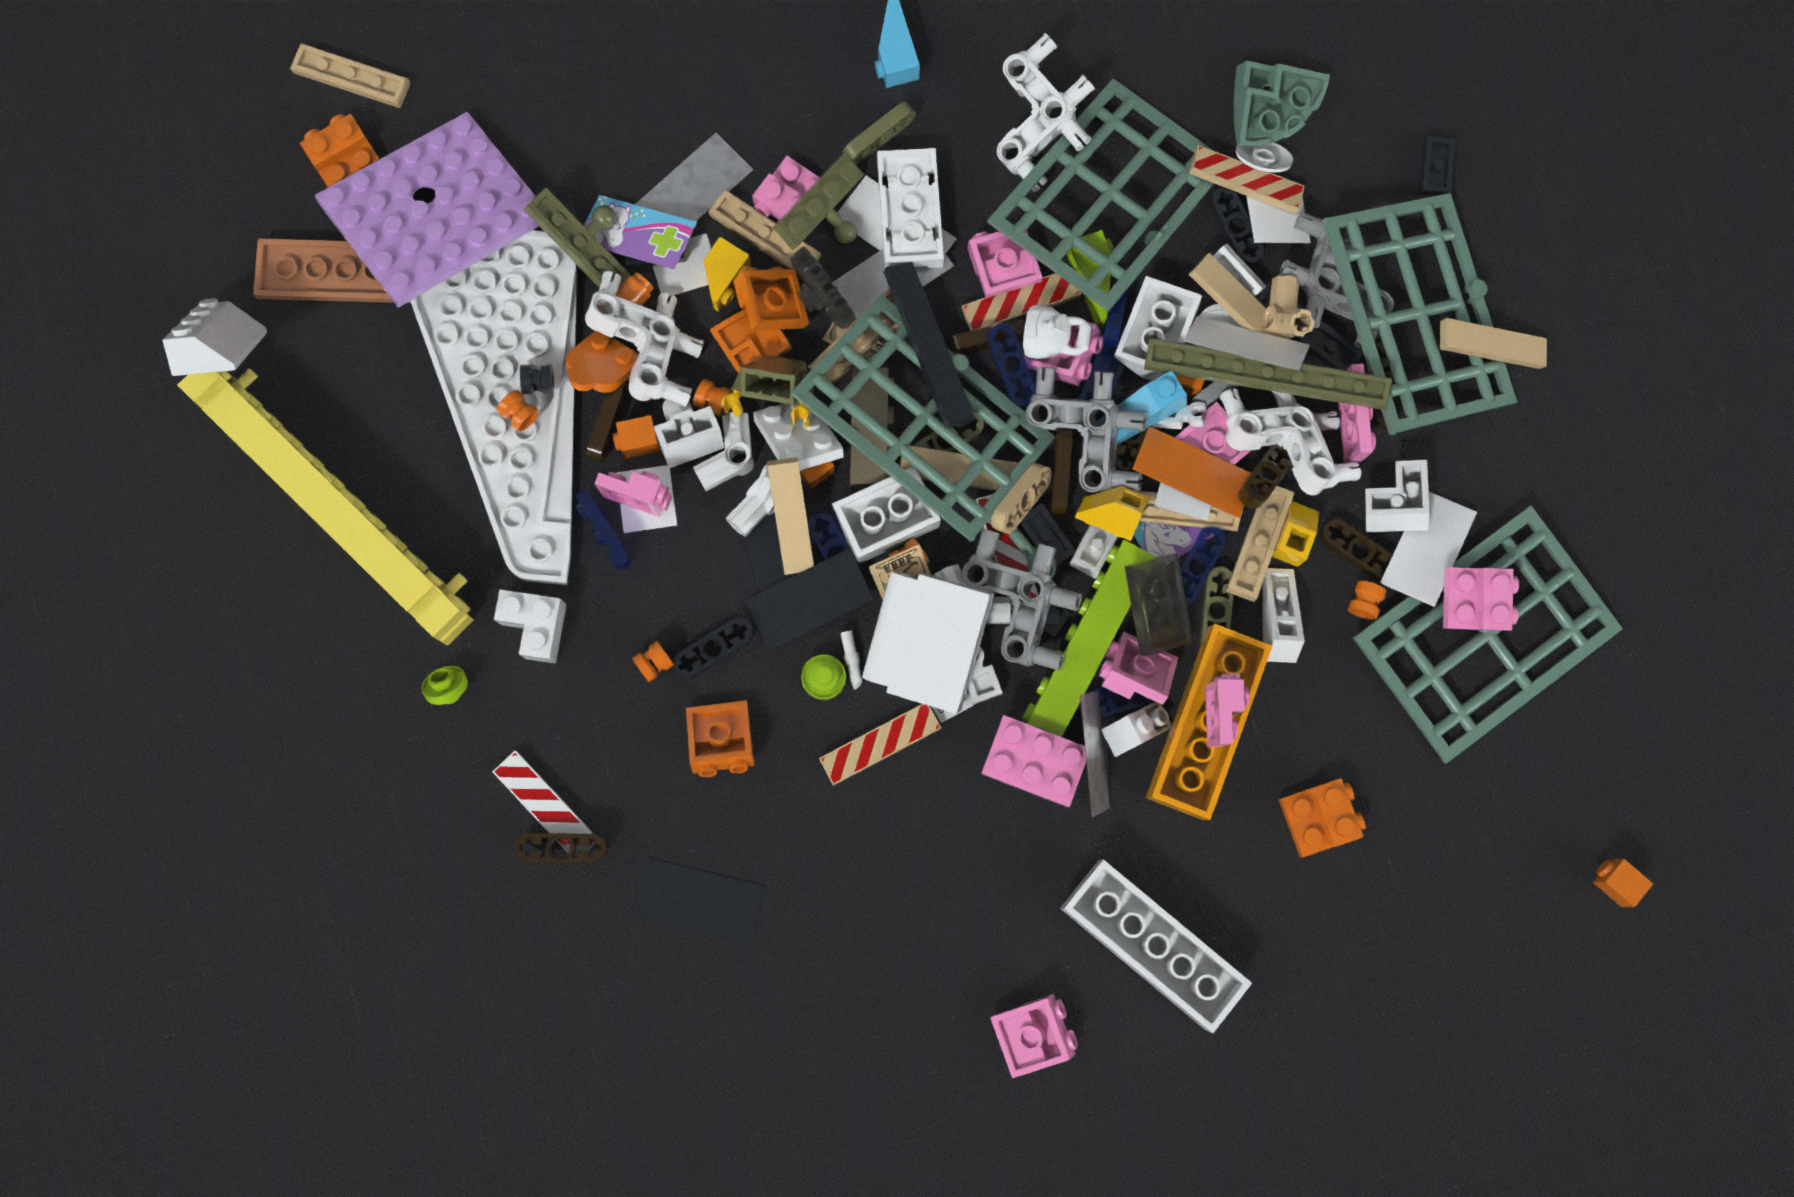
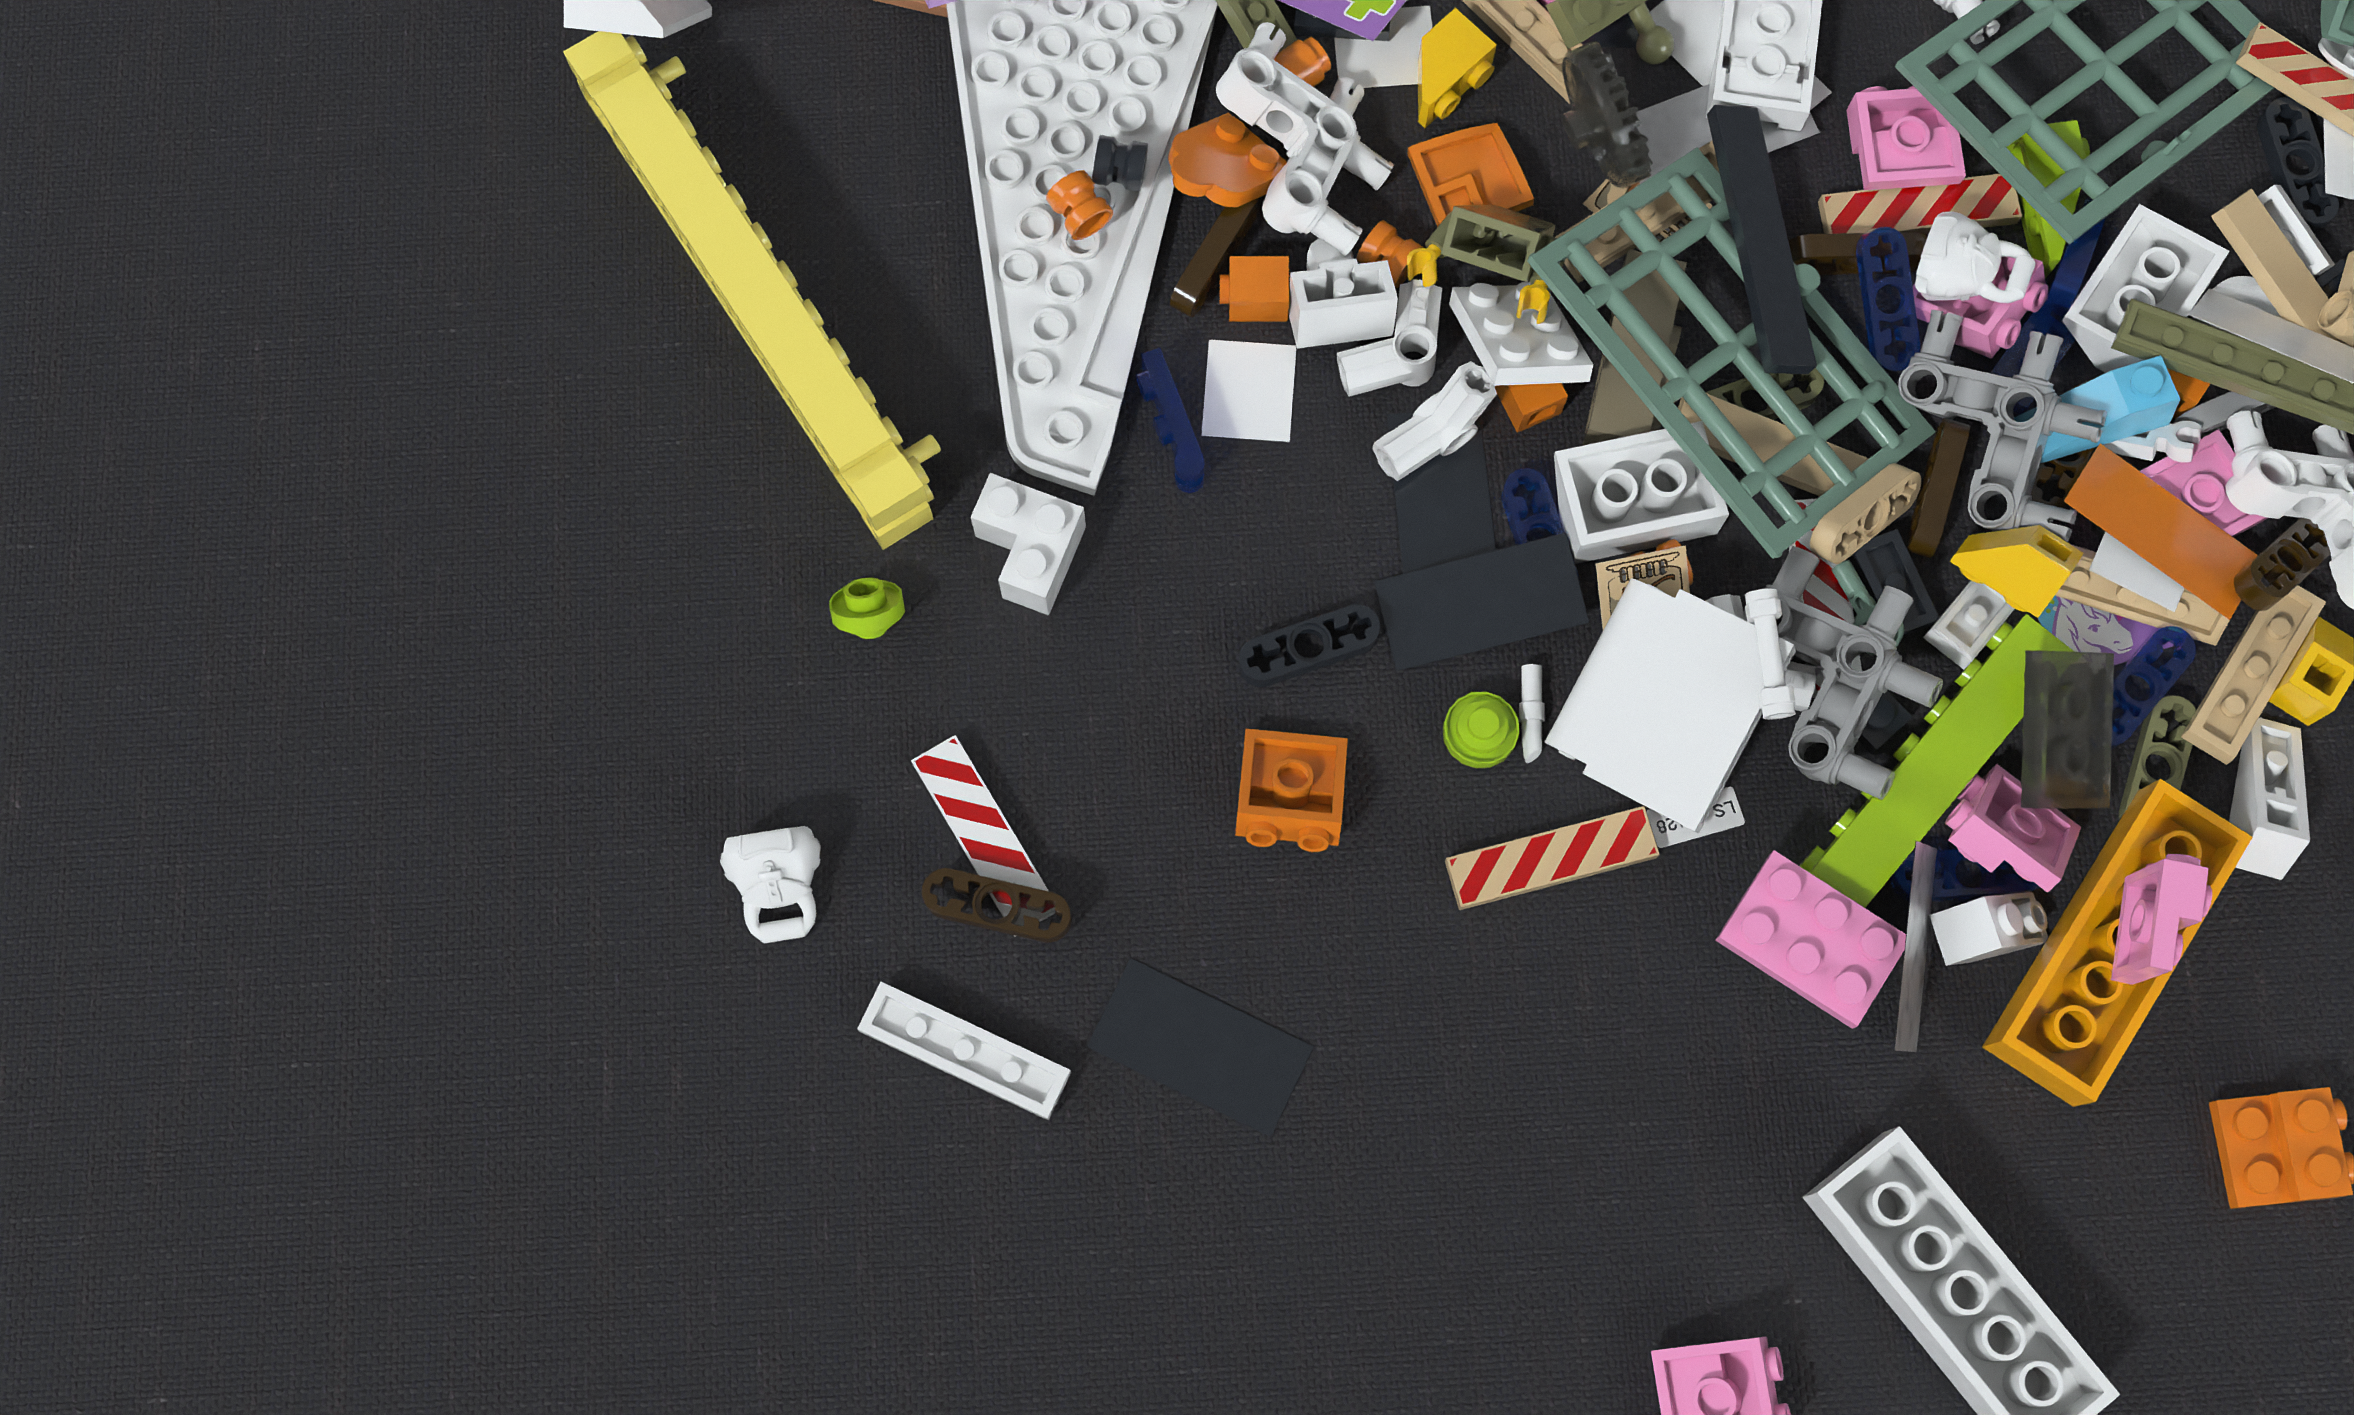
camera: 20 degrees right, 5 degrees down
bright pink plate [595,471,672,517] -> none
orange wheel [632,640,674,683] -> none
orange plate [733,267,809,331] -> none
tan tile [767,457,814,575] -> none
white plate [968,647,1003,705] -> none
none -> white piece [720,826,821,943]
none -> white plate [857,982,1071,1120]
none -> white bar [1745,588,1796,720]

